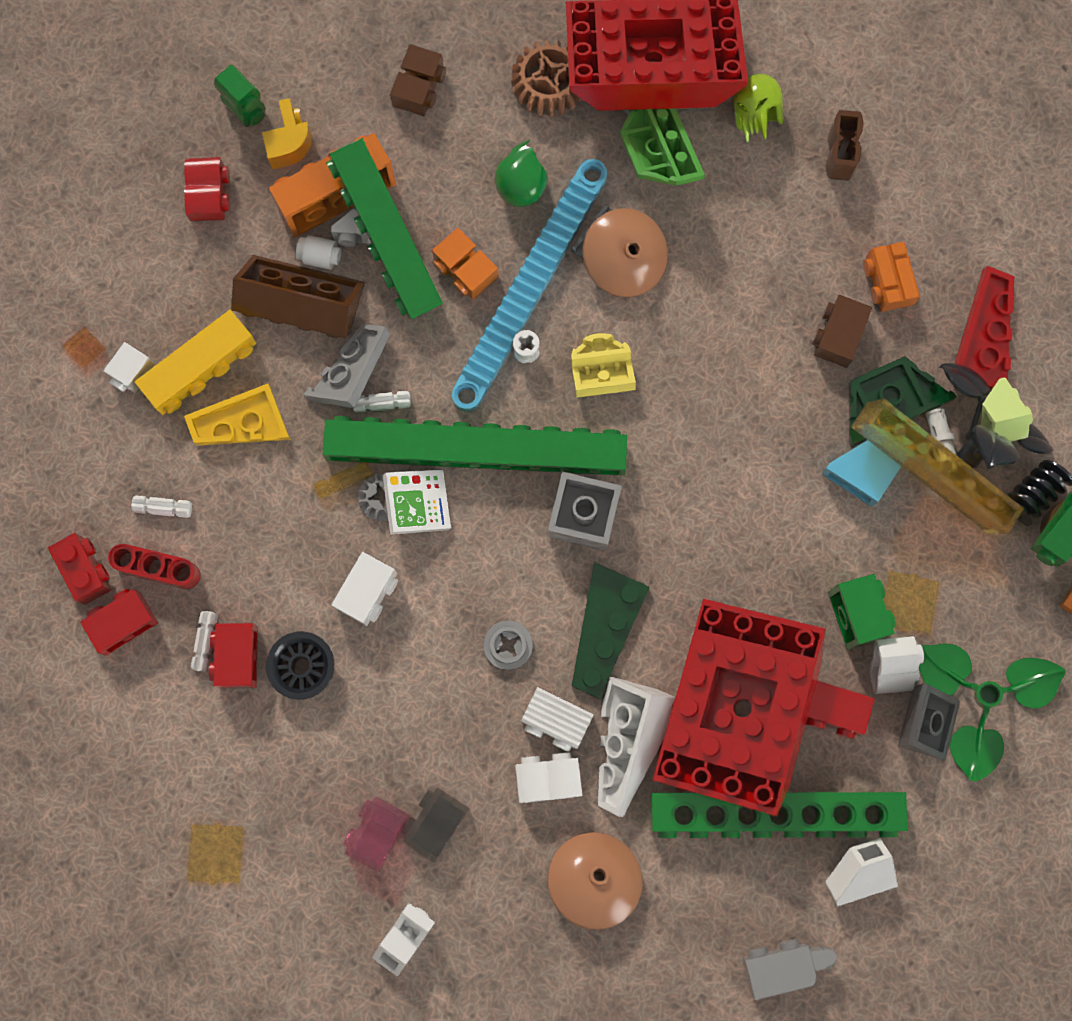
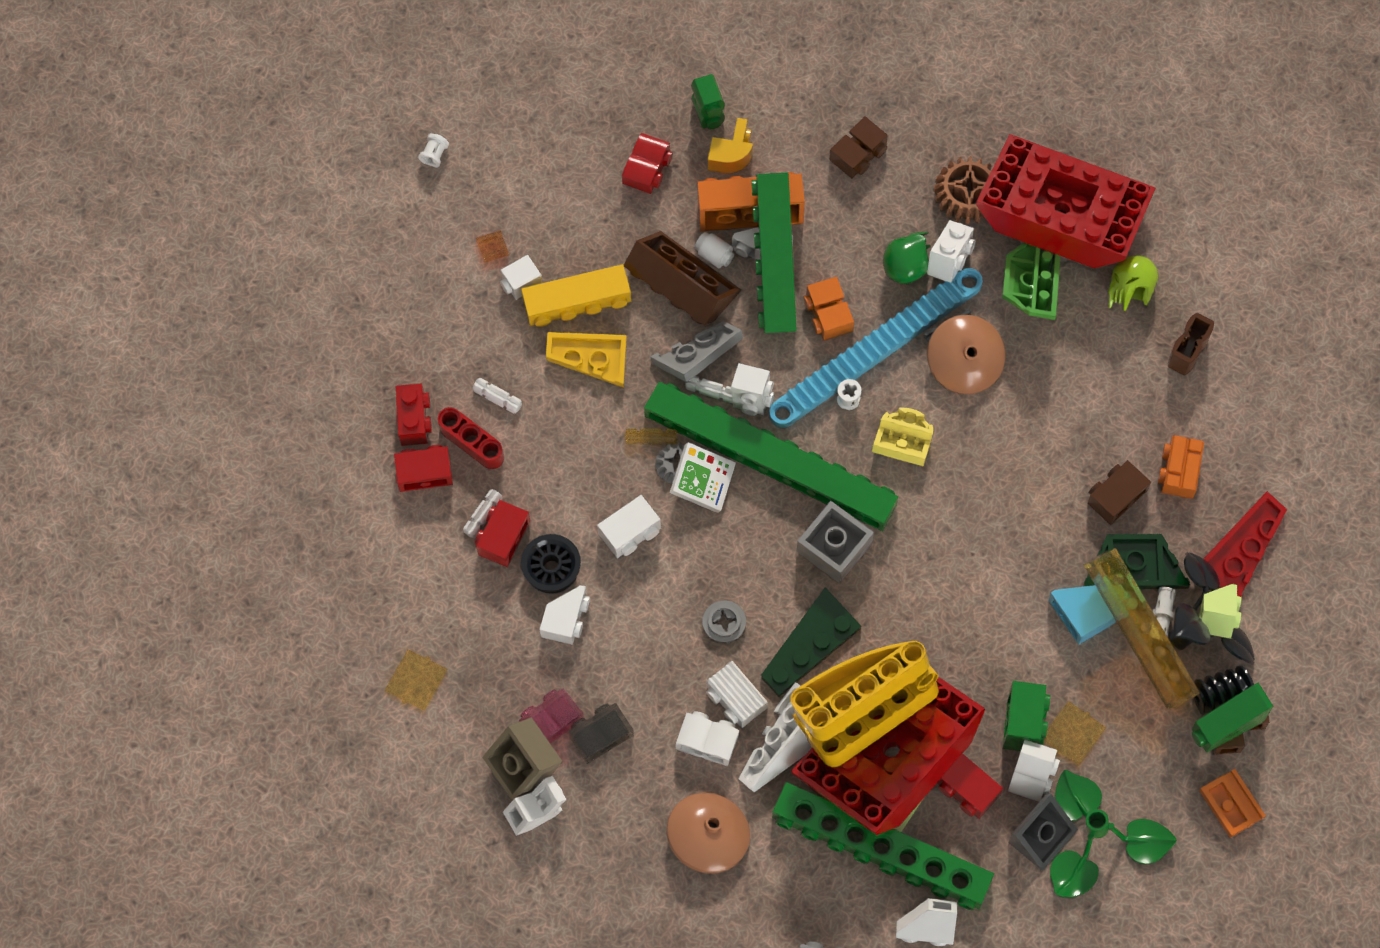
camera: 25 degrees right, 10 degrees down
none -> dark tan brick [482,717,563,801]
none -> white slope [540,585,590,645]
none -> white brick [731,363,774,416]
none -> yellow panel [791,641,939,767]
none -> white brick [927,220,976,283]

